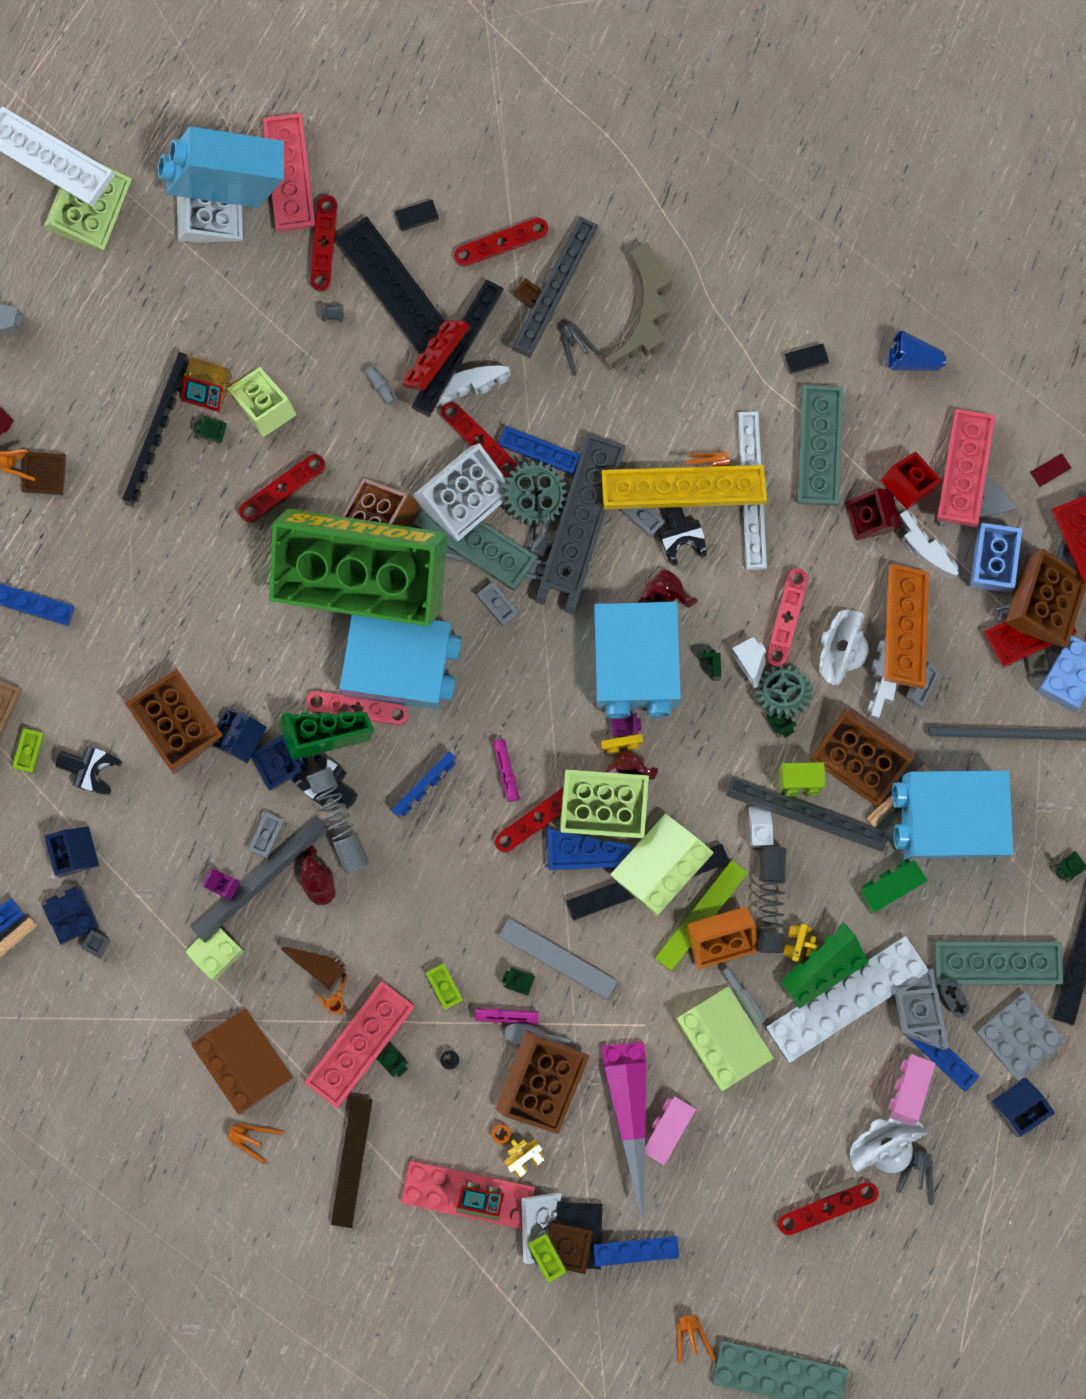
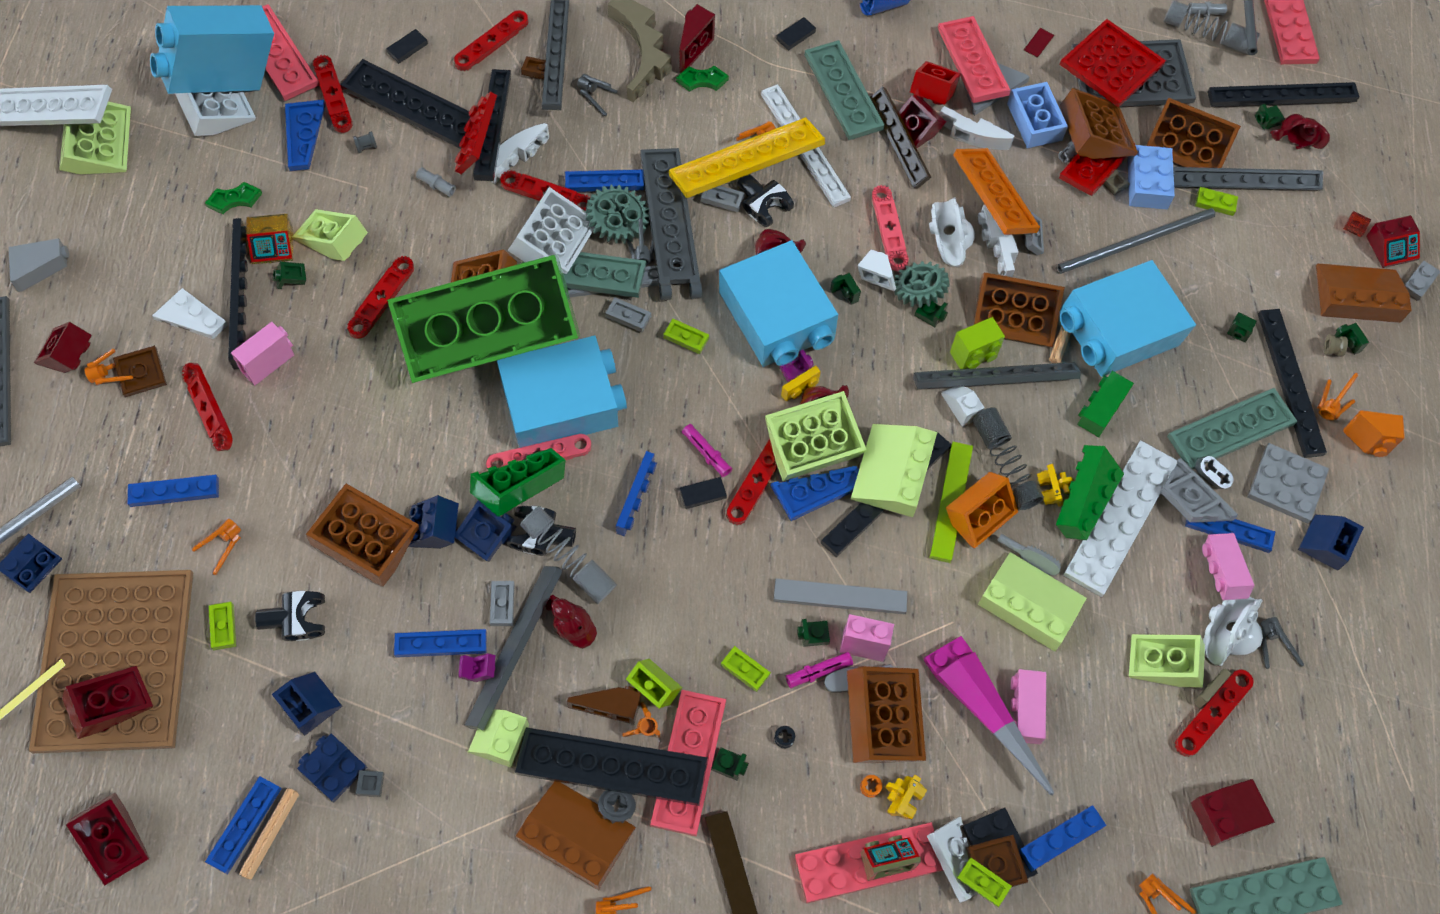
camera: 30 degrees left, 15 degrees down
none -> white wing [152,288,228,339]
none -> red piece [182,363,233,451]
none -> orange plant [192,519,241,575]
none -> green tile [205,182,262,214]
none -> bright pink brick [231,322,294,386]
none -> blue wing [285,100,325,171]
none -> blue plate [394,629,487,658]
none -> black plate [515,727,708,806]
none -> dark grey gear [598,790,636,824]
none -> lime brick [626,659,683,709]
none -> lime plate [663,319,709,354]
none -> green tile [676,66,729,92]
none -> dark red slope [679,4,715,74]
none -> black tile [680,477,727,509]
none -> bright pink brick [840,614,894,662]
none -> tile [870,87,932,189]
none -> yellowish green slope [1129,634,1205,688]
none -> dark red slope [1190,779,1275,847]

